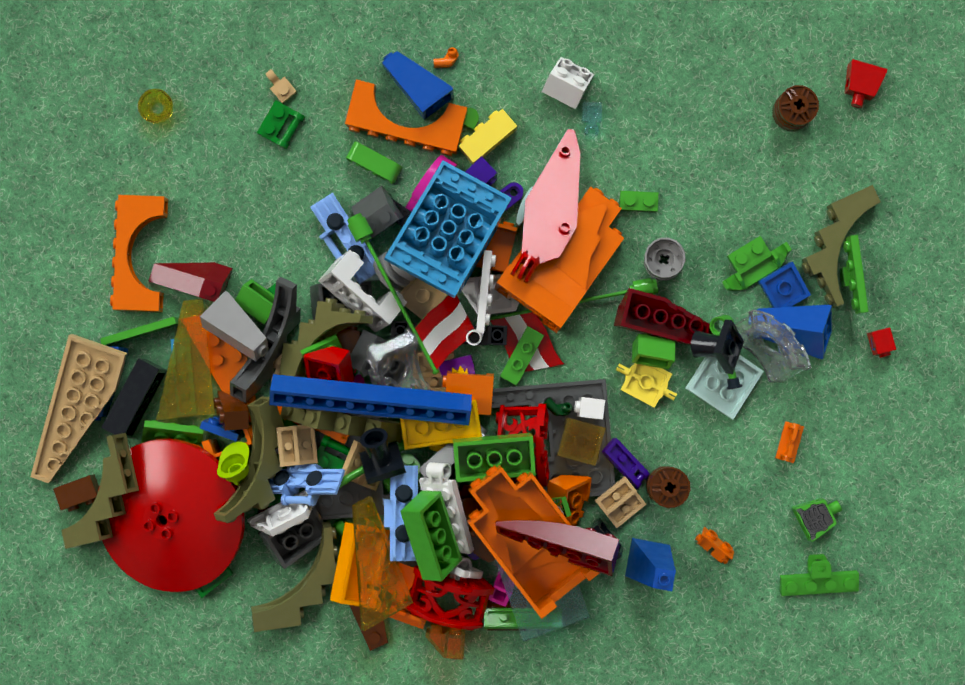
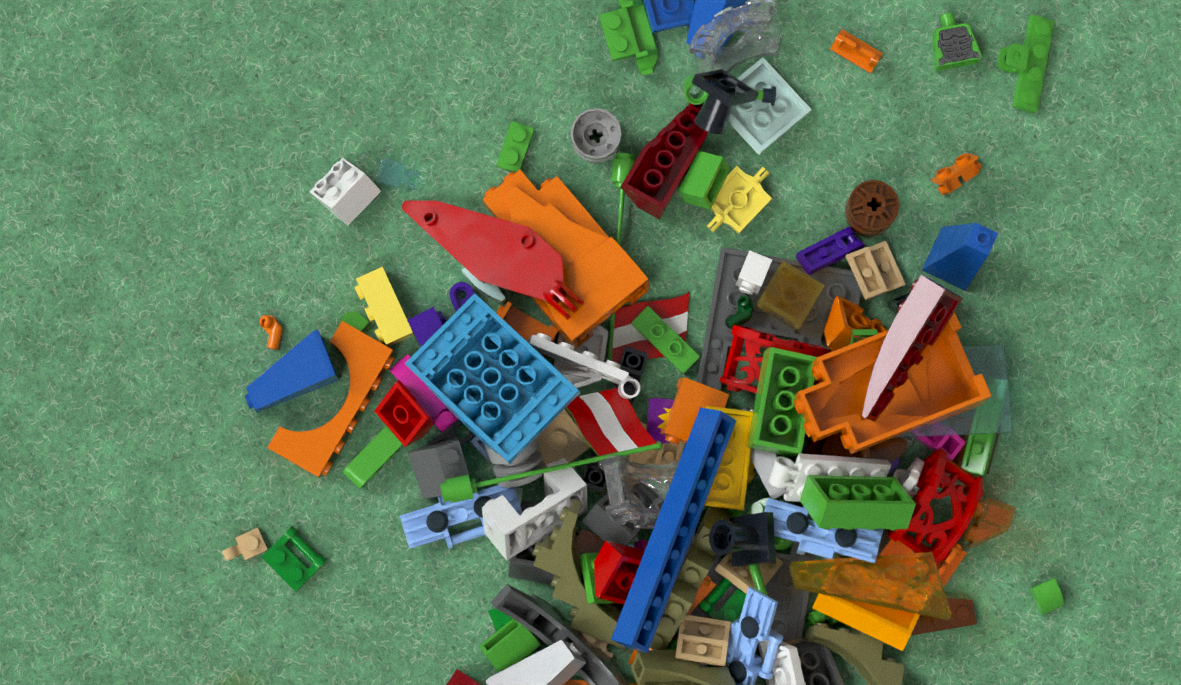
camera: 80 degrees left, 5 degrees down
none -> red slope [374,380,434,447]

